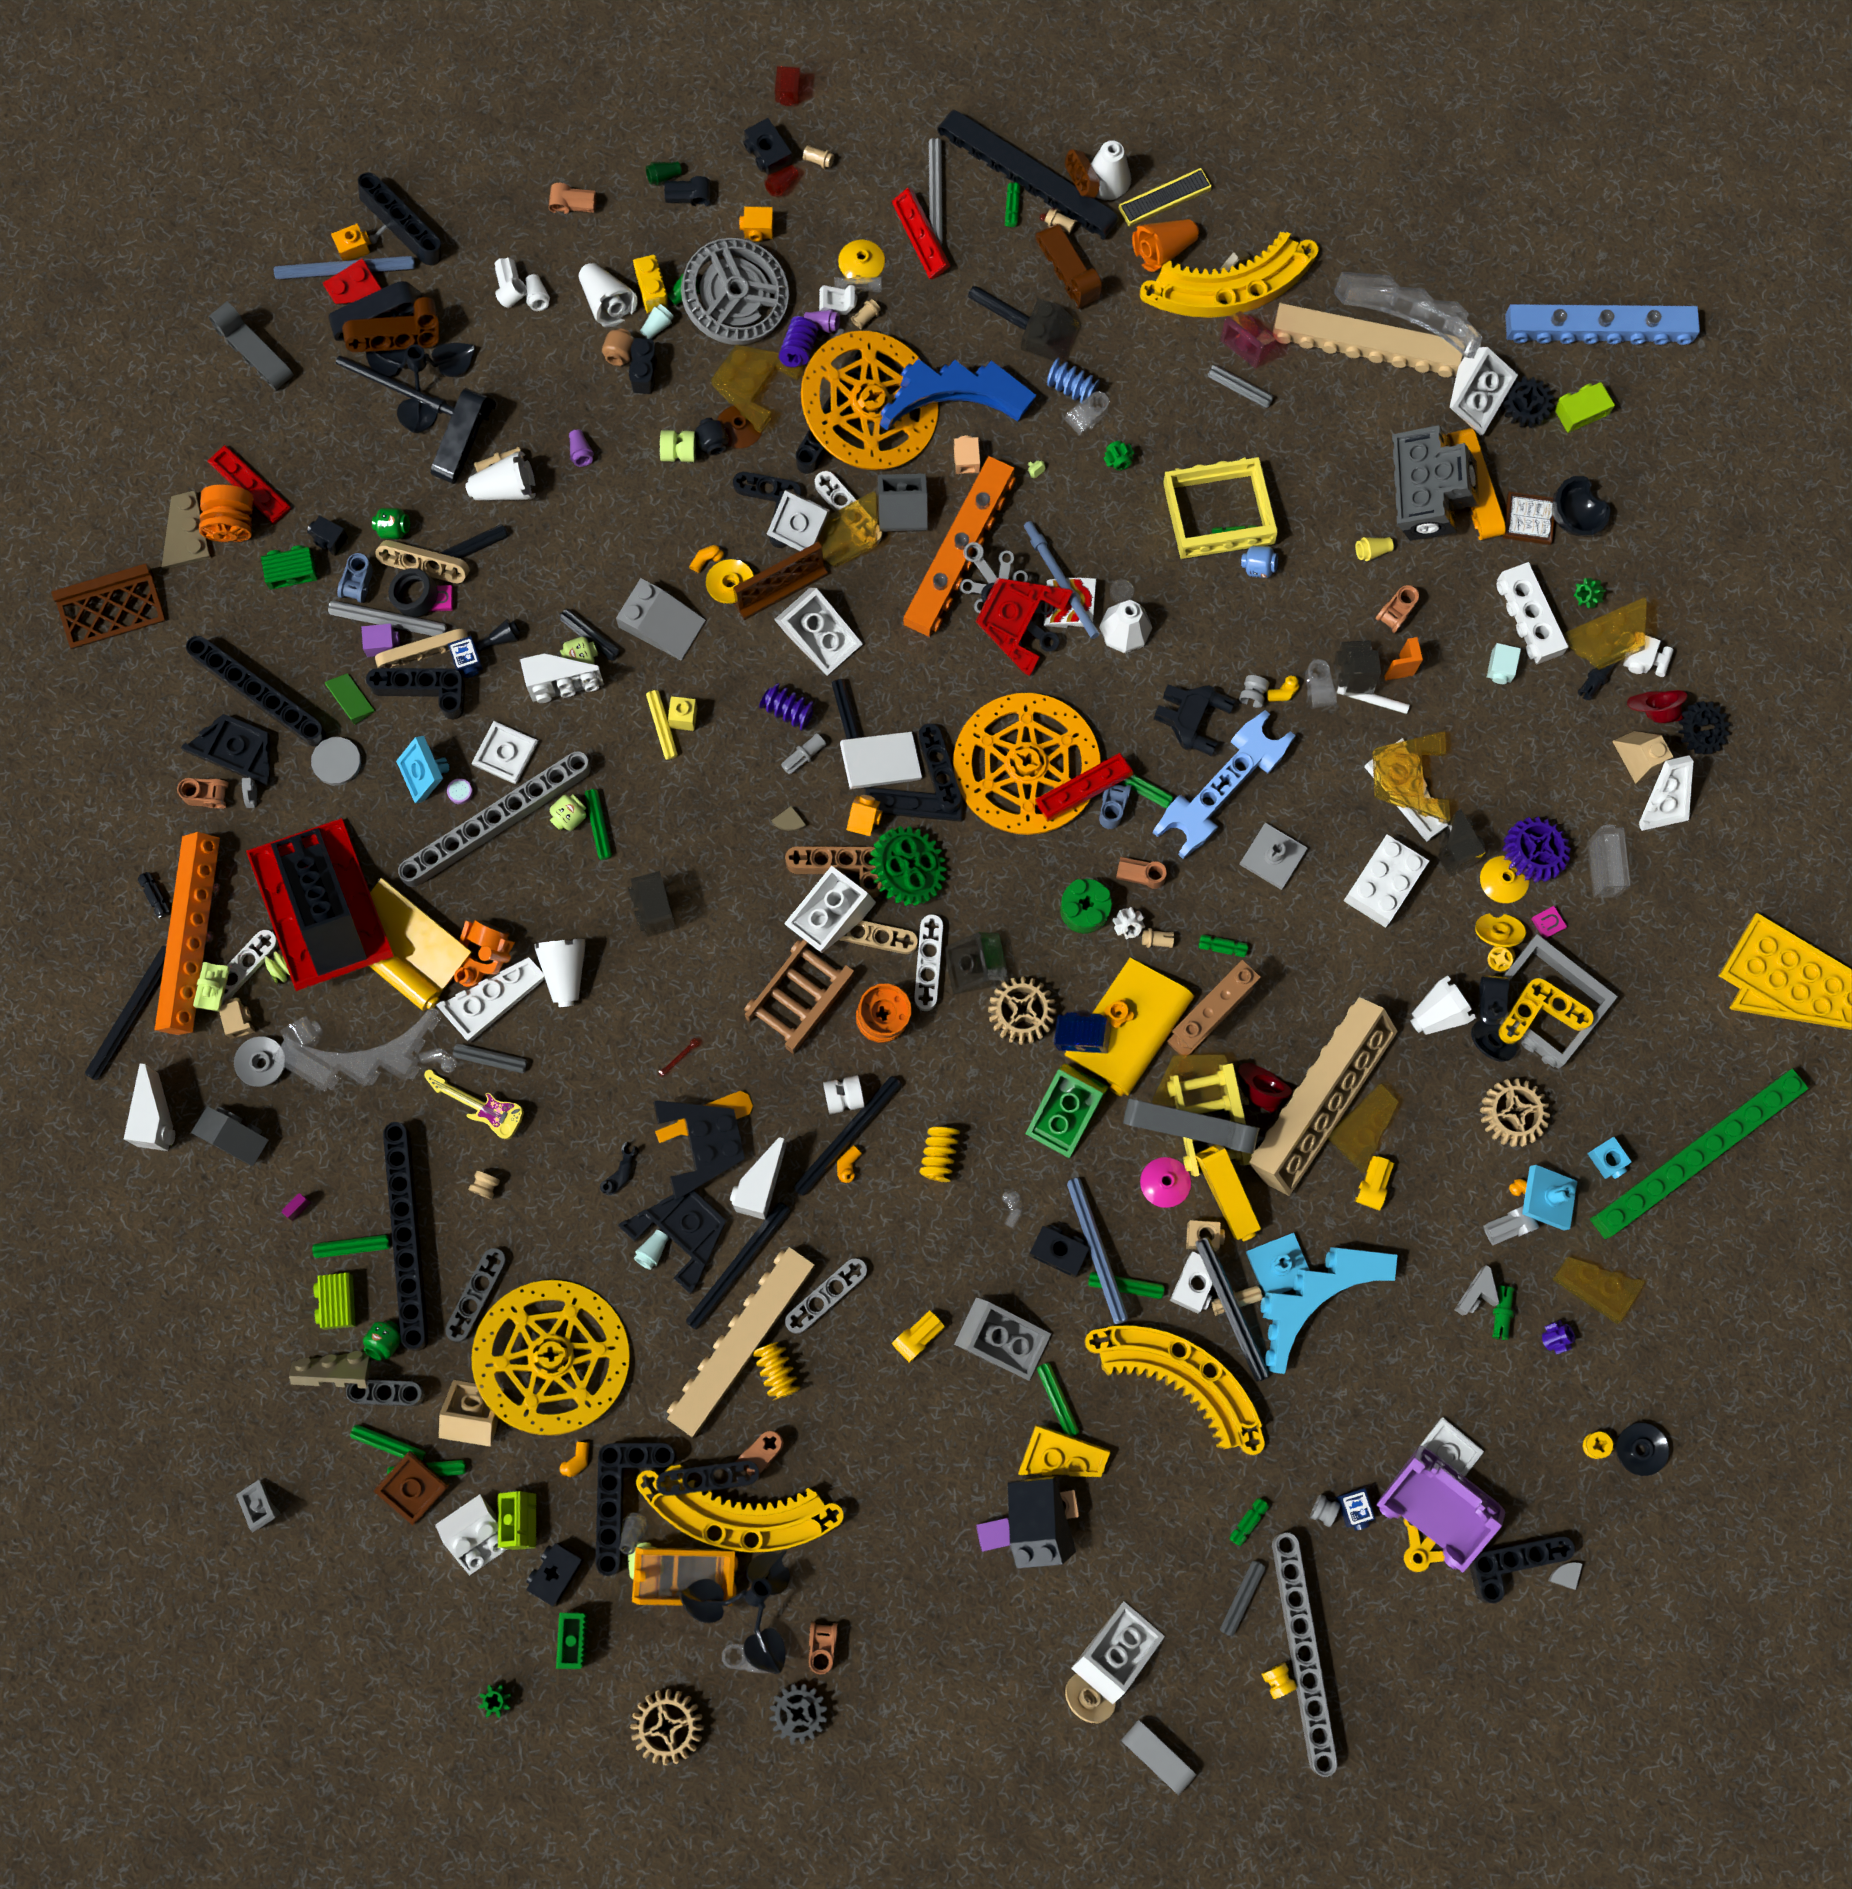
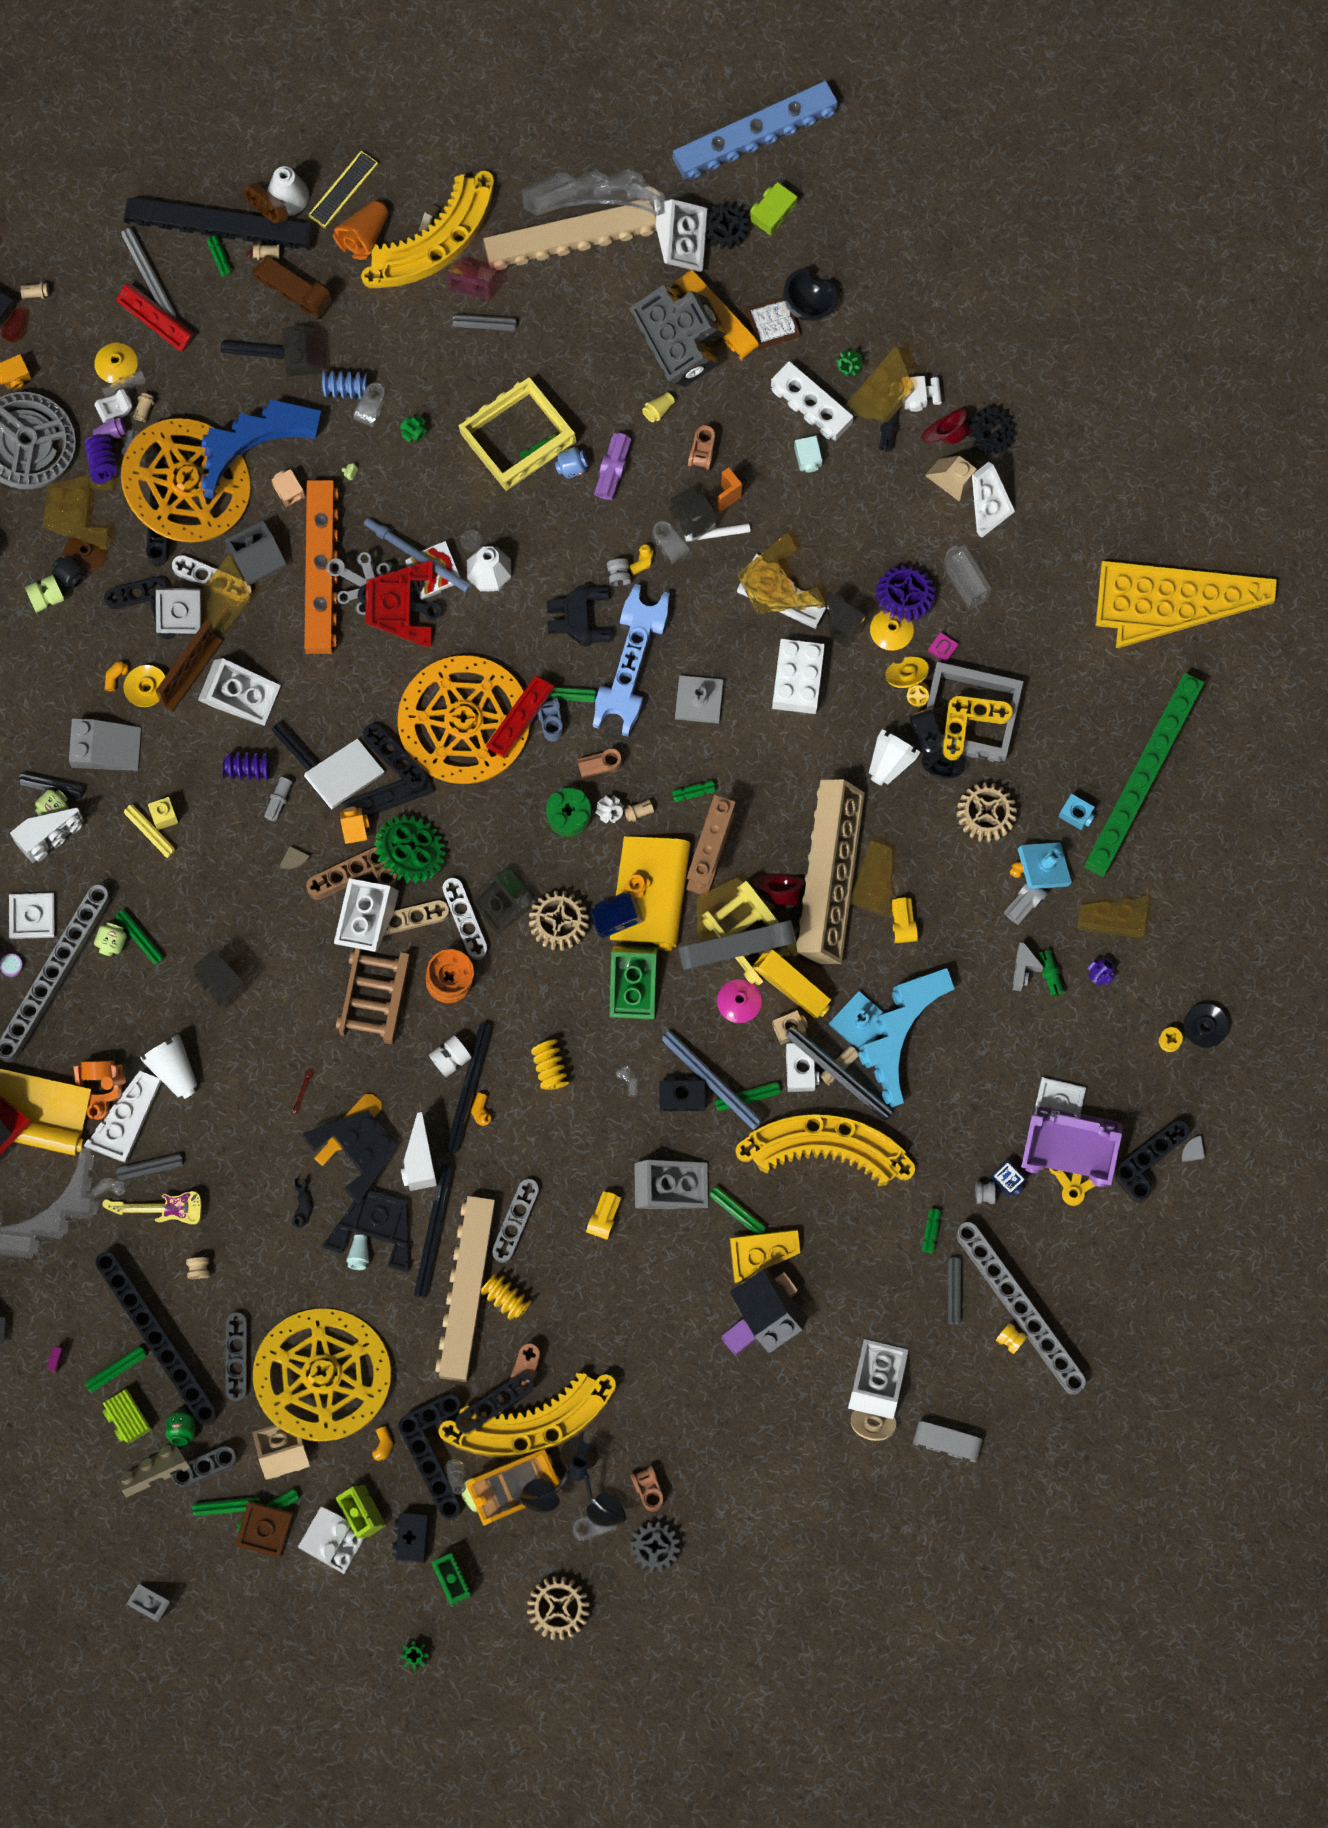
camera: 25 degrees left, 0 degrees up
none -> medium lavender piece [594,433,631,500]

